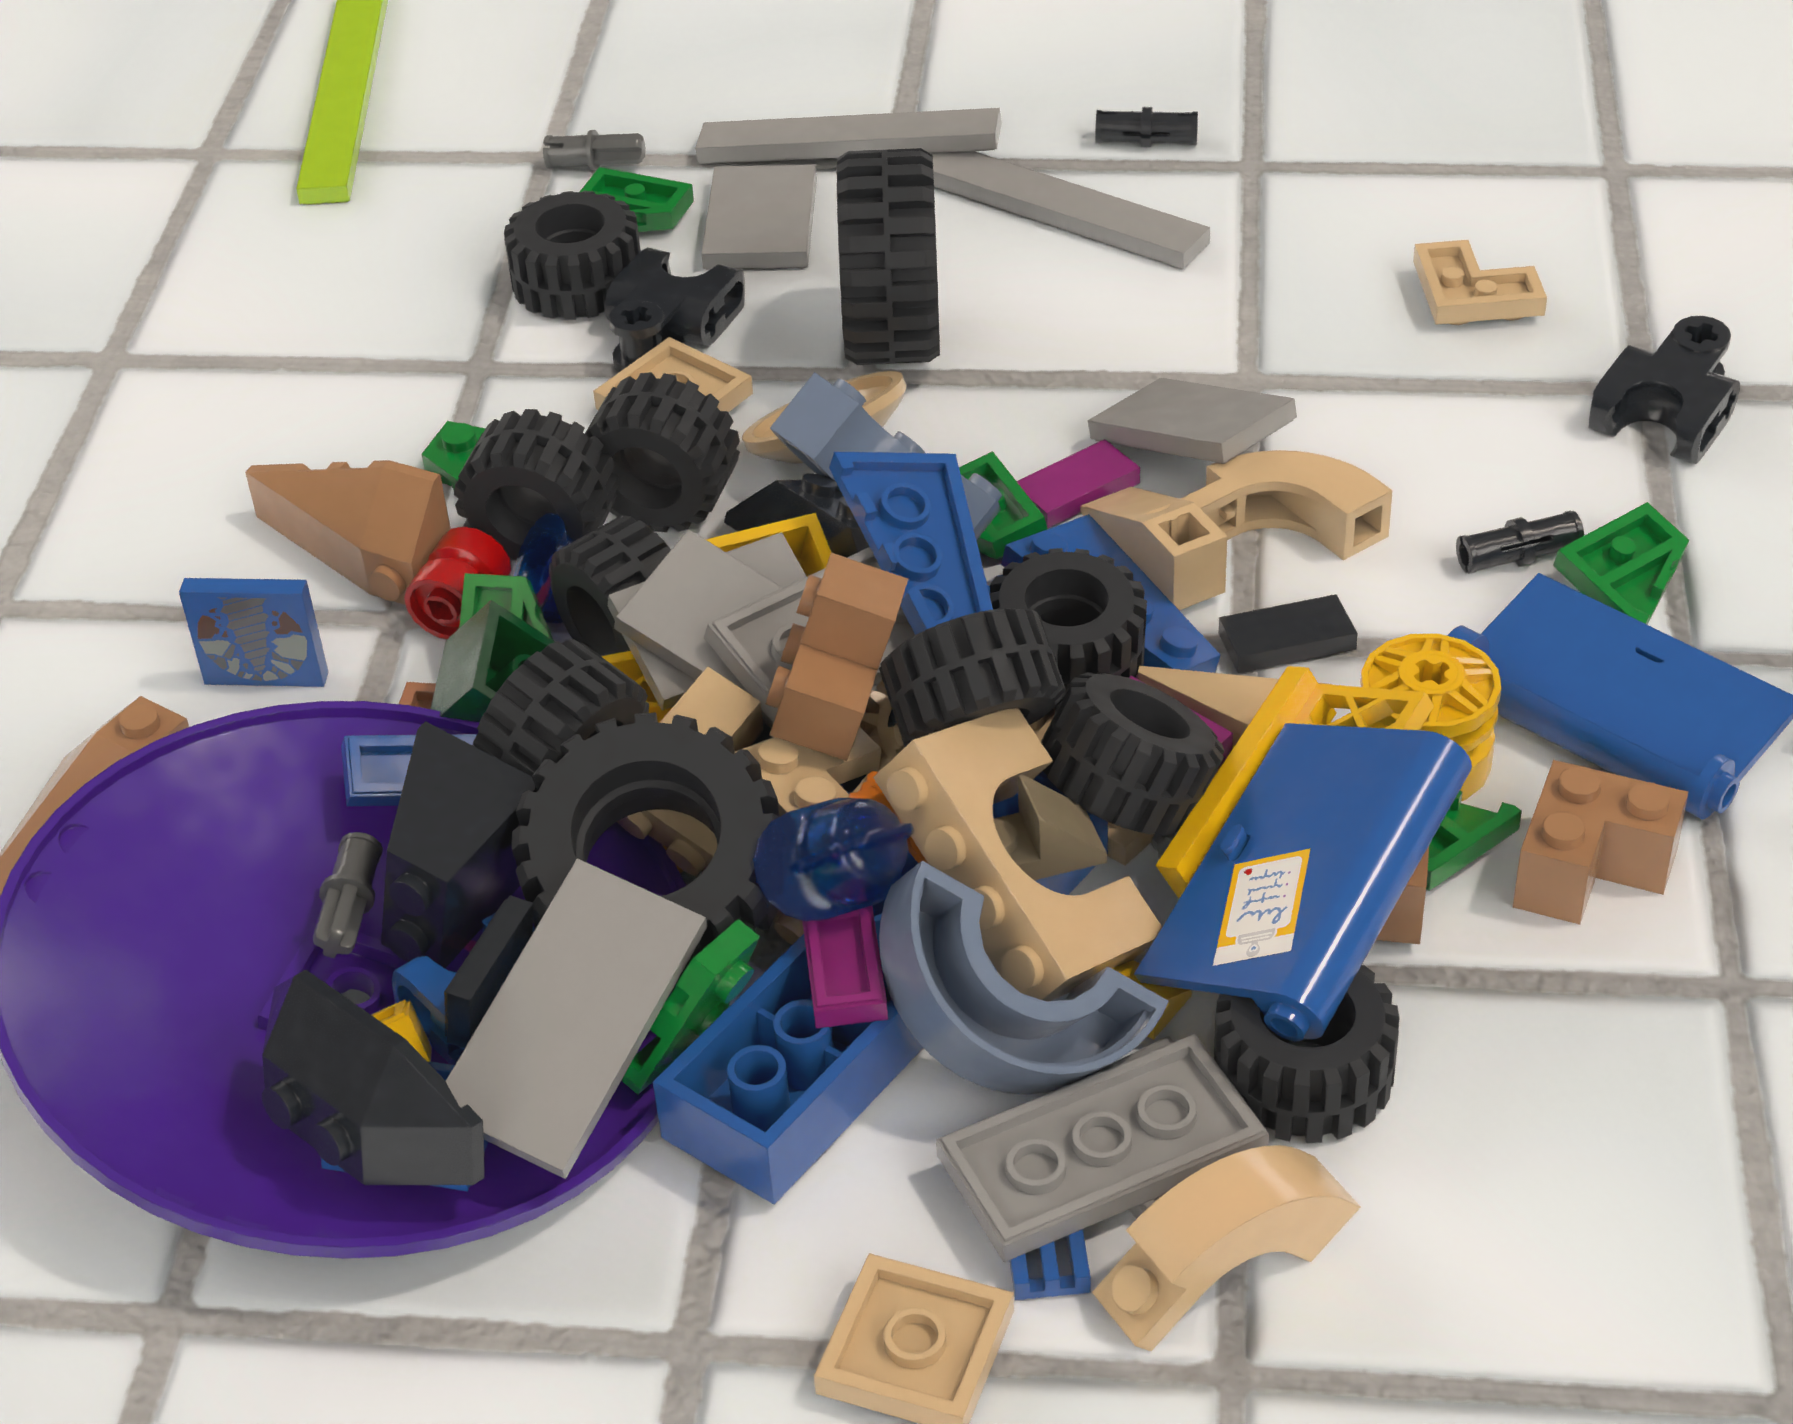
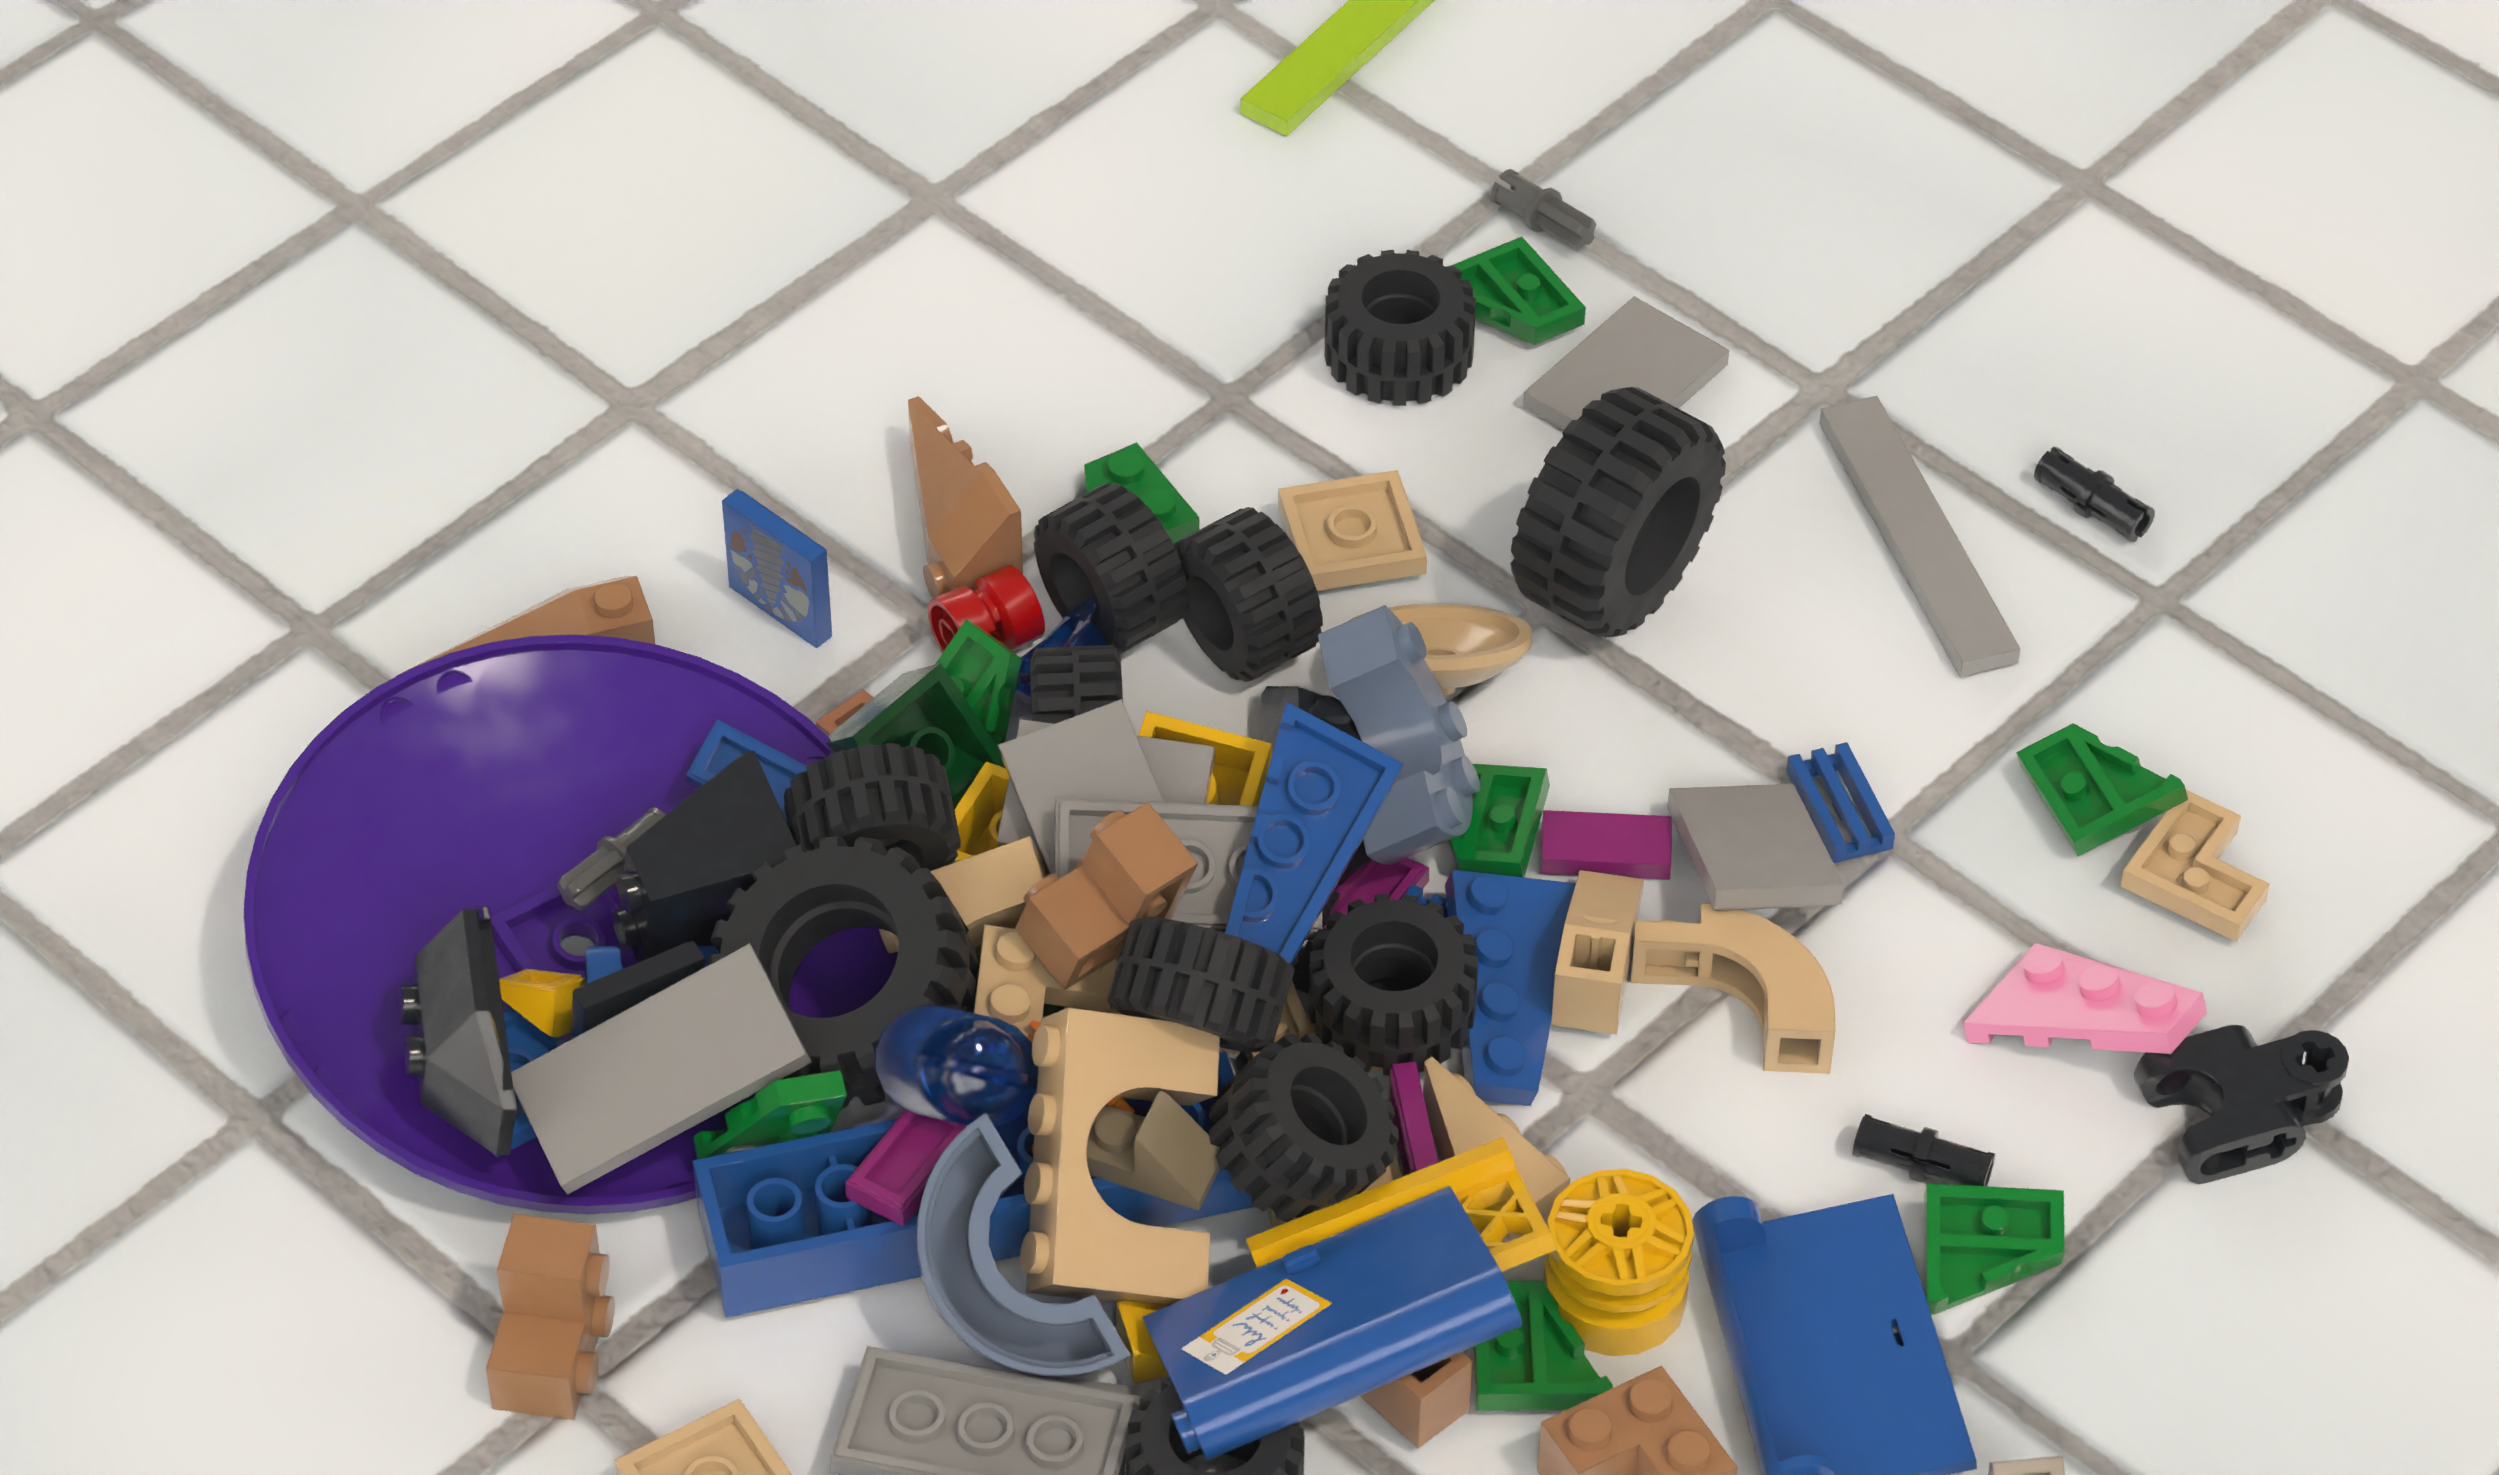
camera: 35 degrees right, 5 degrees up
black piece [605,247,745,372] -> none
light grey tile [695,108,1002,164] -> none
black tile [1218,594,1358,673] -> none
none -> medium nougat brick [486,1214,615,1420]
none -> blue tile [1786,742,1895,863]
none -> bright pink wing [1963,943,2207,1054]
none -> green wing [2016,723,2188,856]

